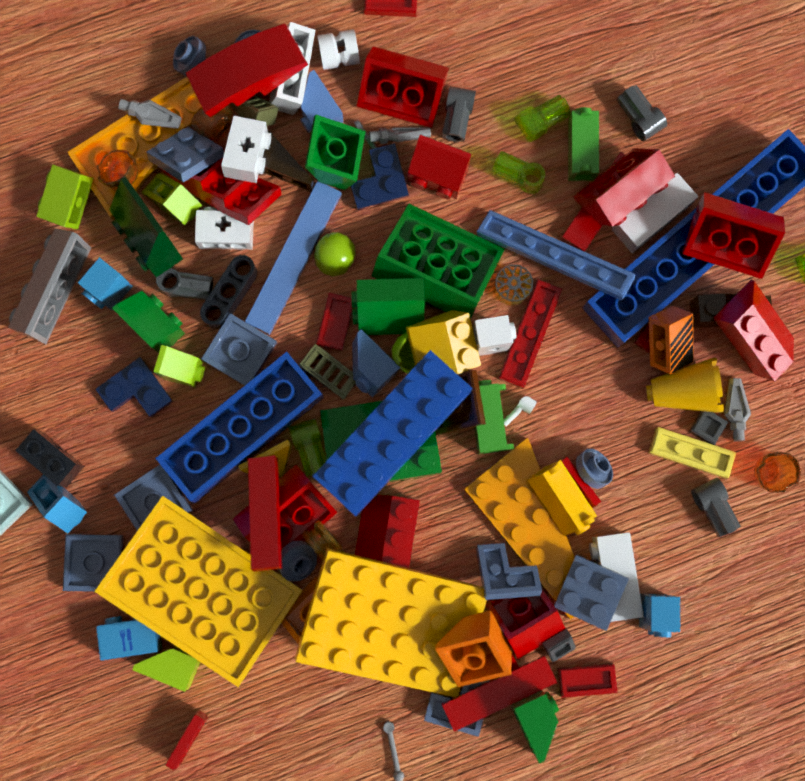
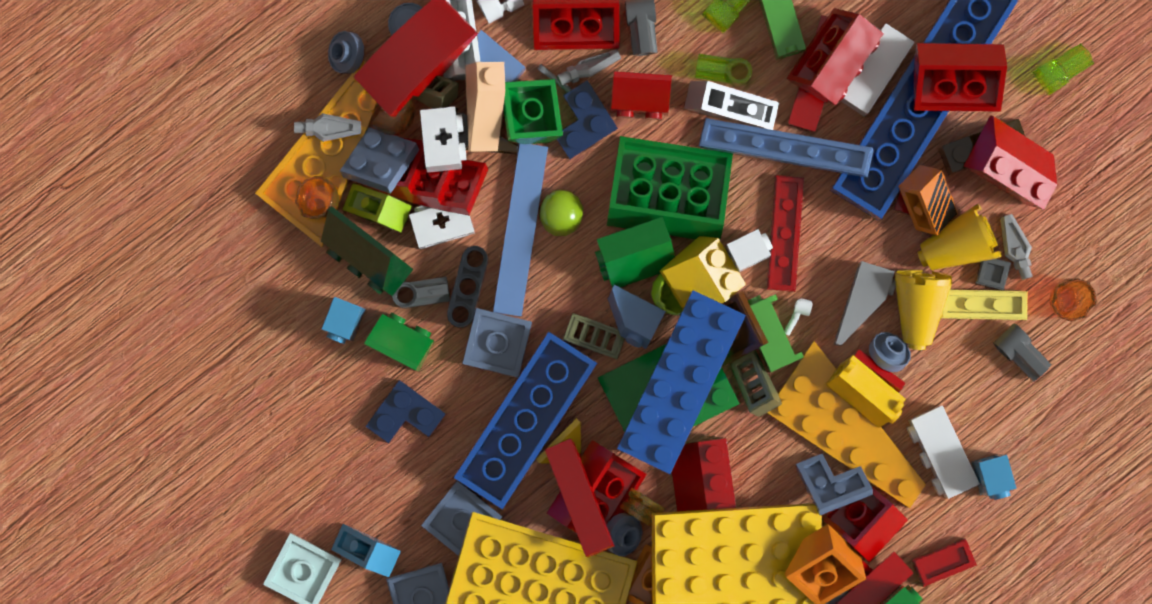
camera: 10 degrees left, 5 degrees up
light grey slope [8,229,91,344] -> none
black brick [15,429,85,488] -> none
lime brick [36,164,94,229] -> none
slope [153,345,205,388] -> none
clear neon green piece [289,418,327,477] -> none
red tile [316,292,353,352] -> none
wheel [494,264,533,306] -> none
dark grey tile [543,629,576,662] -> none
sand blue plate [554,555,629,631] -> none
none -> light nougat slope [465,62,505,152]
none -> light grey slope [684,81,779,130]
none -> olive slope [730,350,782,417]
none -> light grey slope [834,261,896,346]
none -> yellow cone [894,269,952,350]

